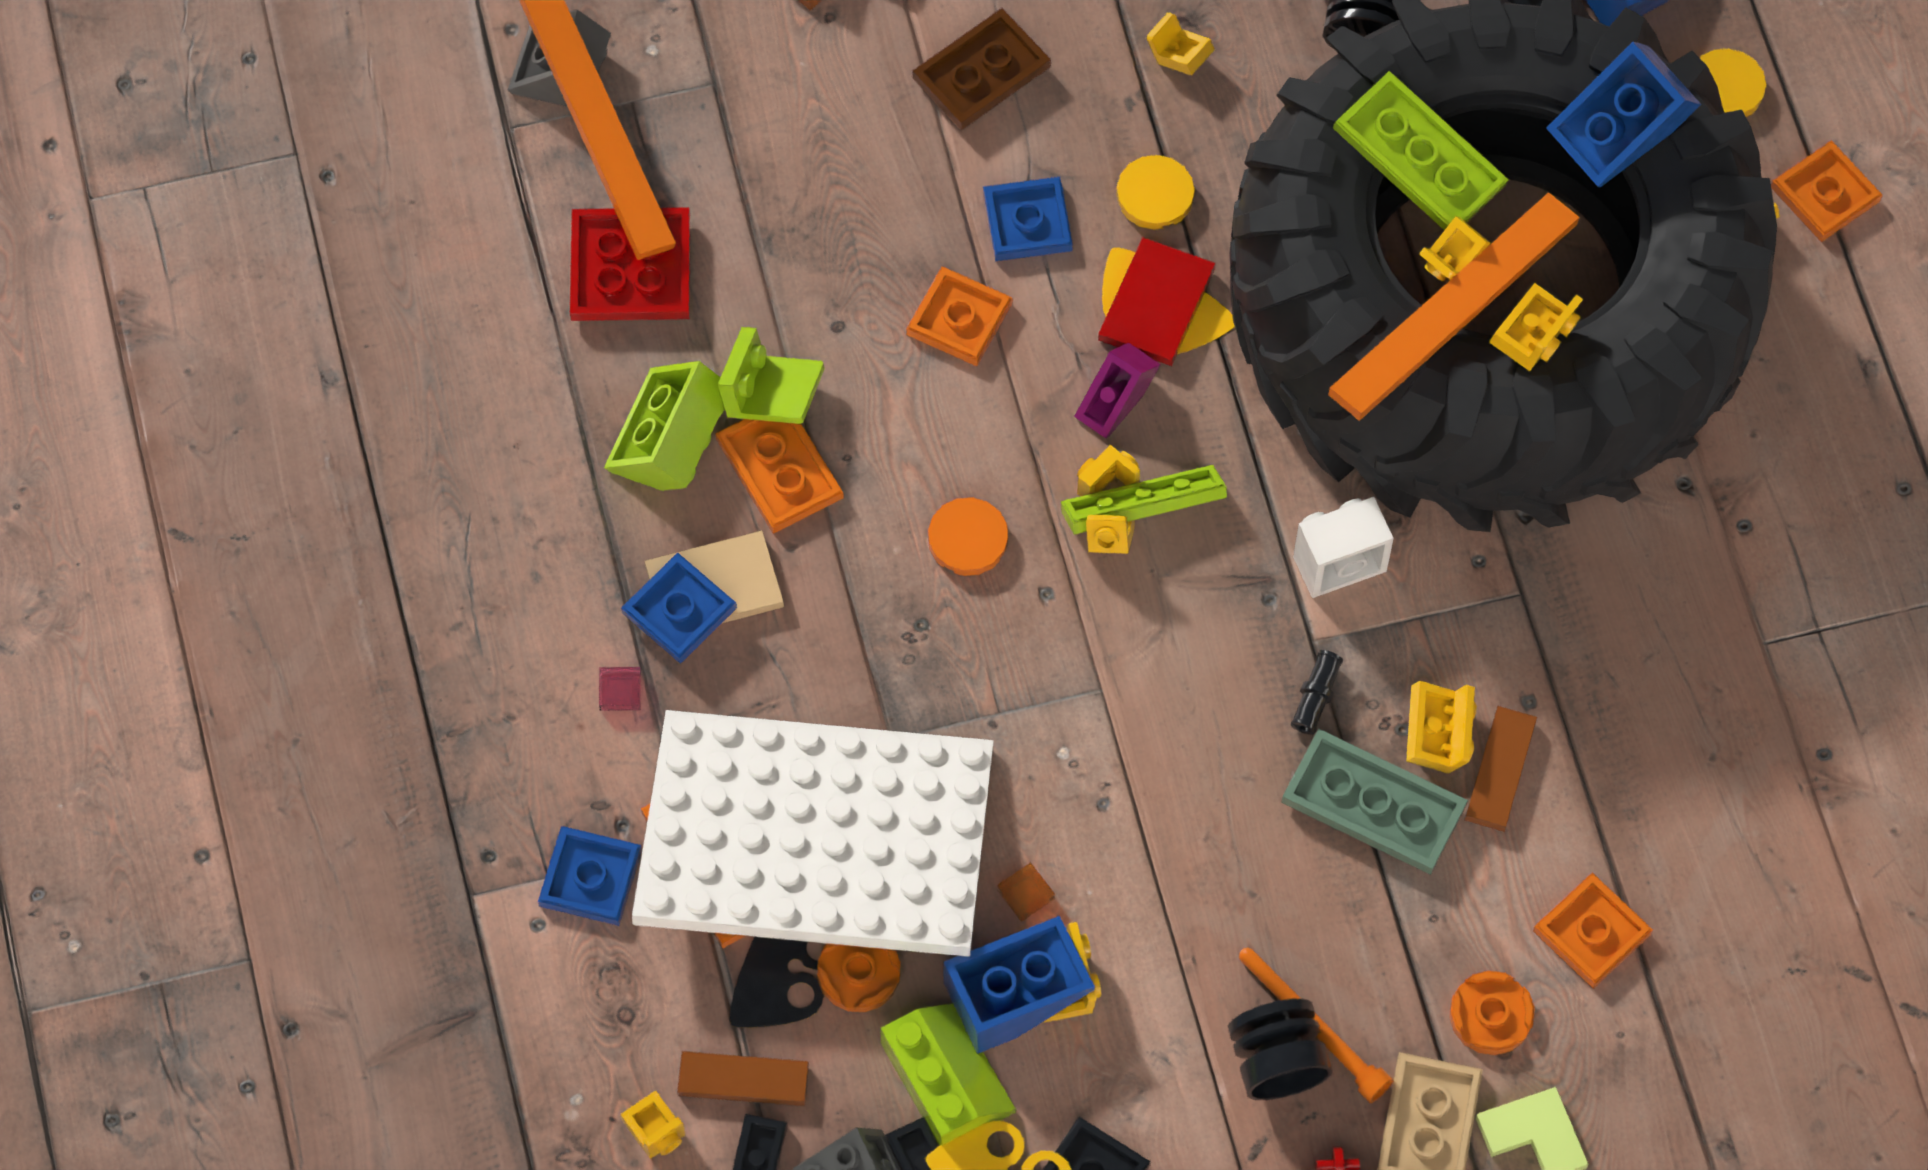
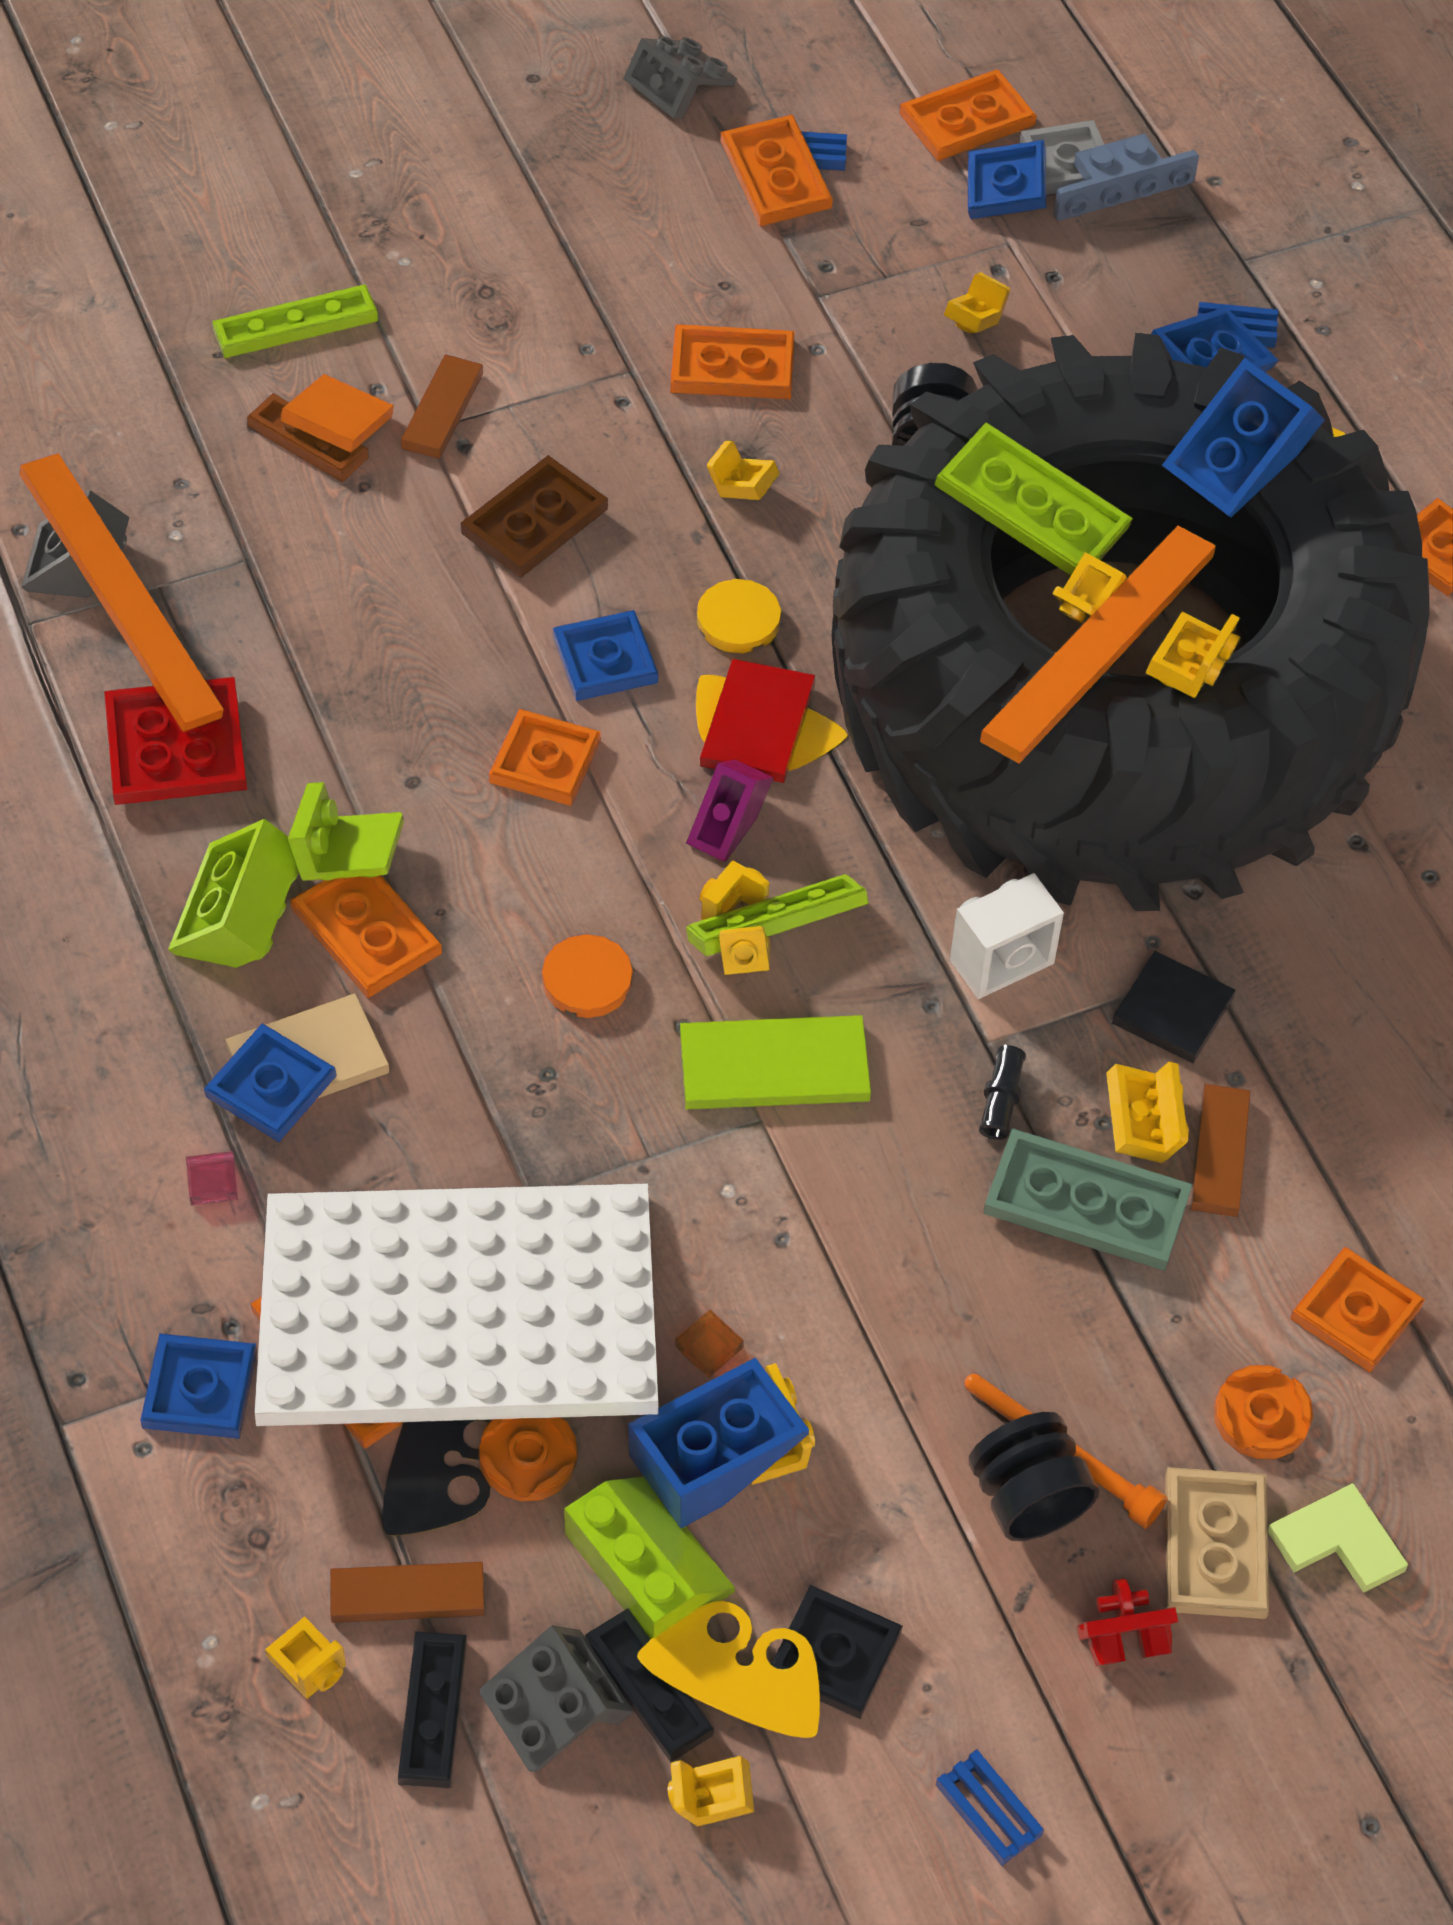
camera: 10 degrees left, 10 degrees down
none -> lime tile [680,1015,871,1110]
none -> black tile [1112,951,1236,1063]

